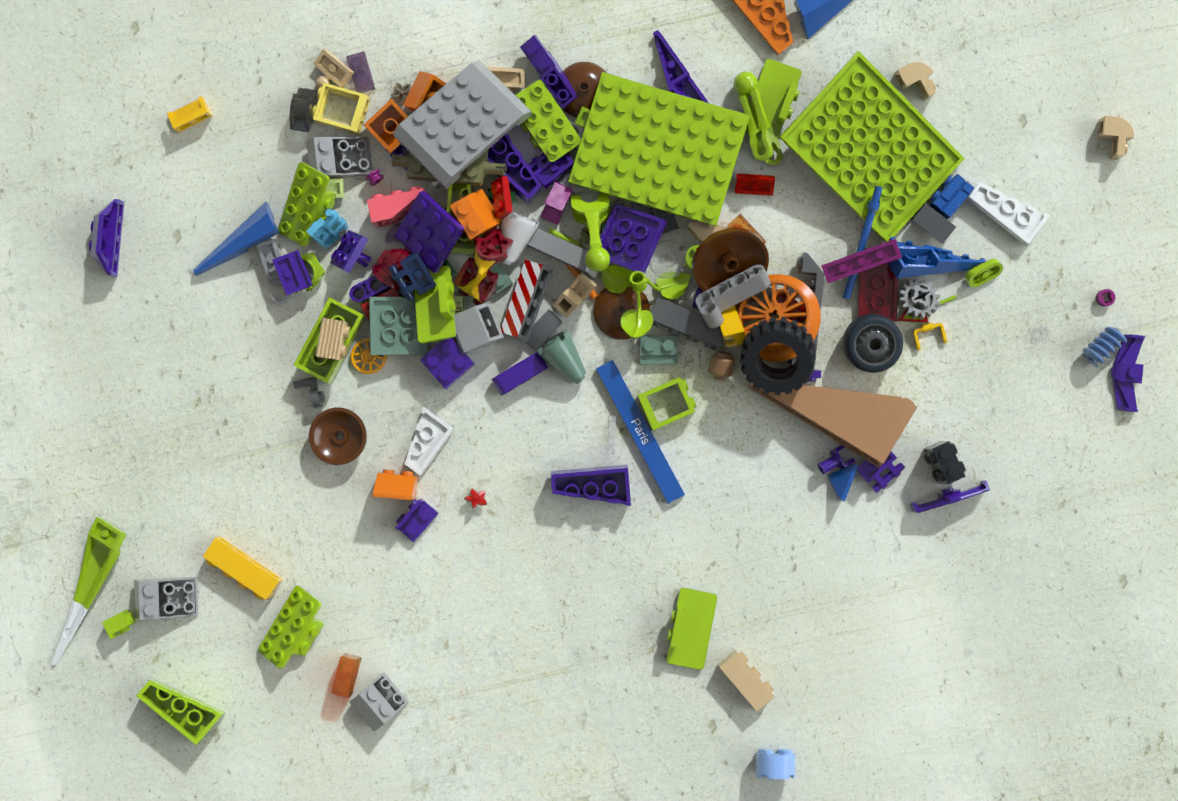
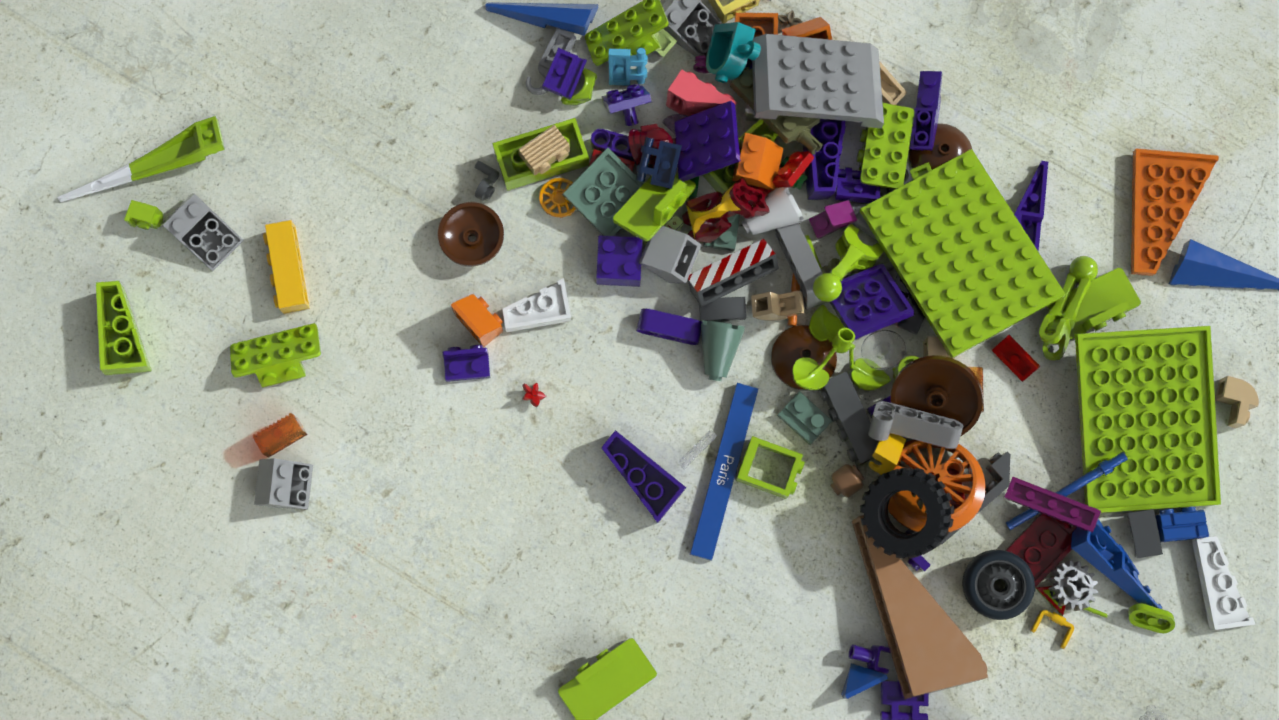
camera: 30 degrees right, 10 degrees down
none -> teal piece [706,22,761,83]

